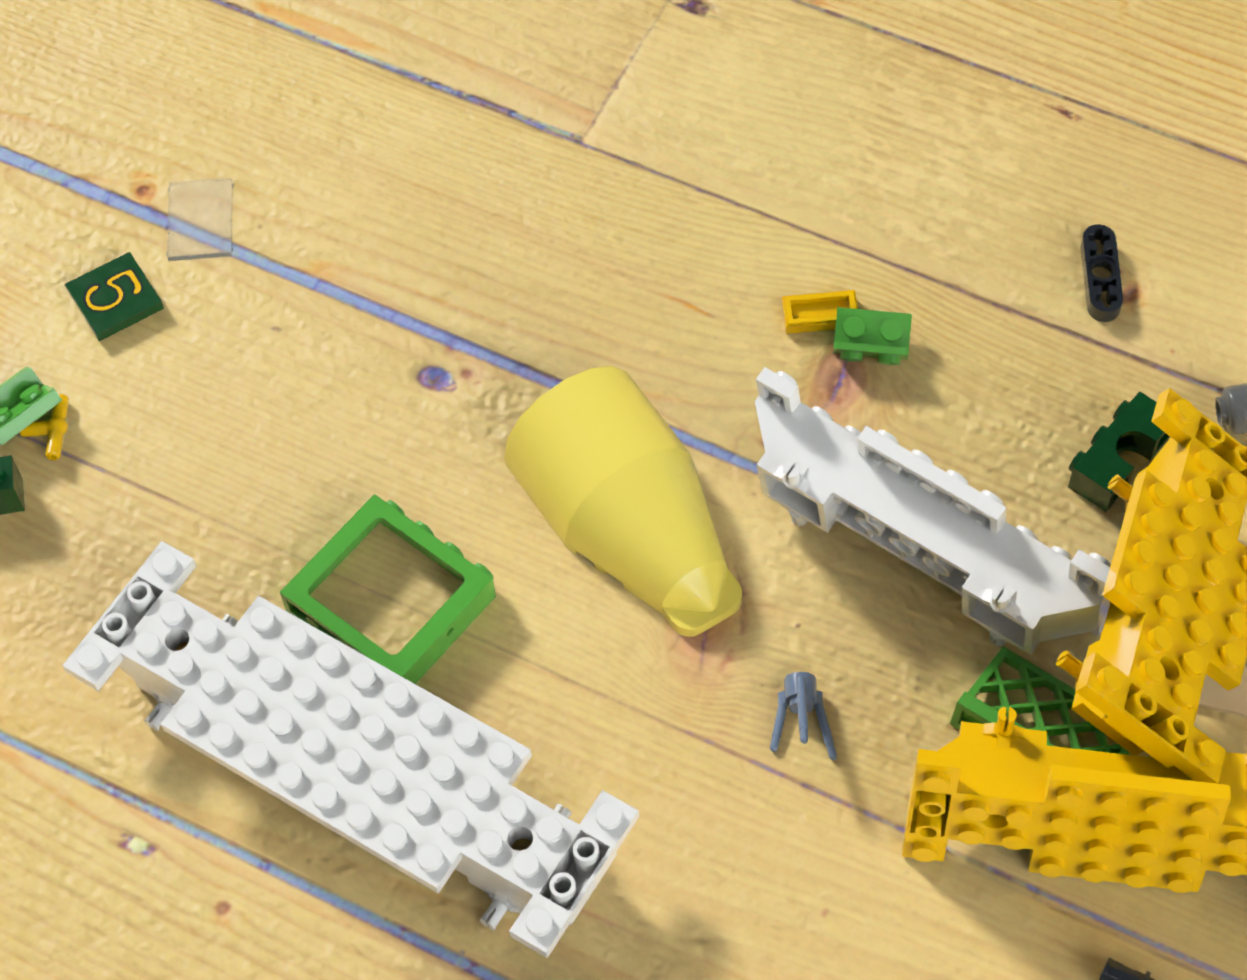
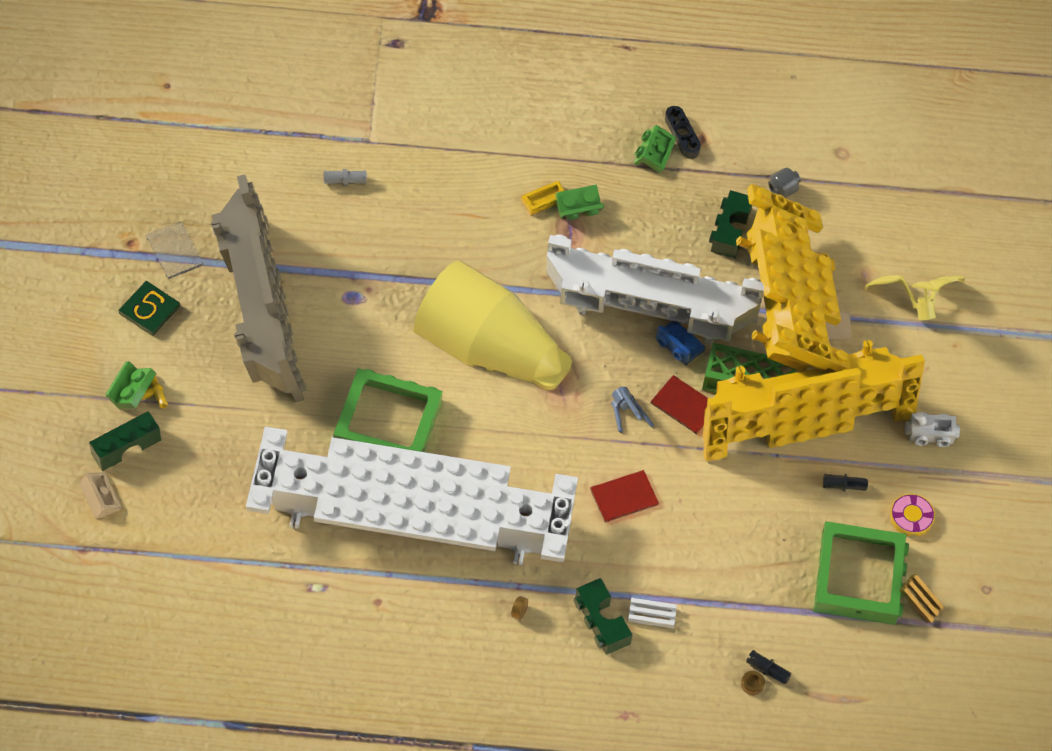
camera: 30 degrees left, 0 degrees up
none -> dark tan piece [211,174,306,402]
none -> light grey pin [324,169,367,186]
none -> clear red piece [590,470,659,523]
none -> bright green bracket [633,125,676,173]
none -> clear red piece [650,375,708,435]
none -> blue bracket [656,321,705,366]

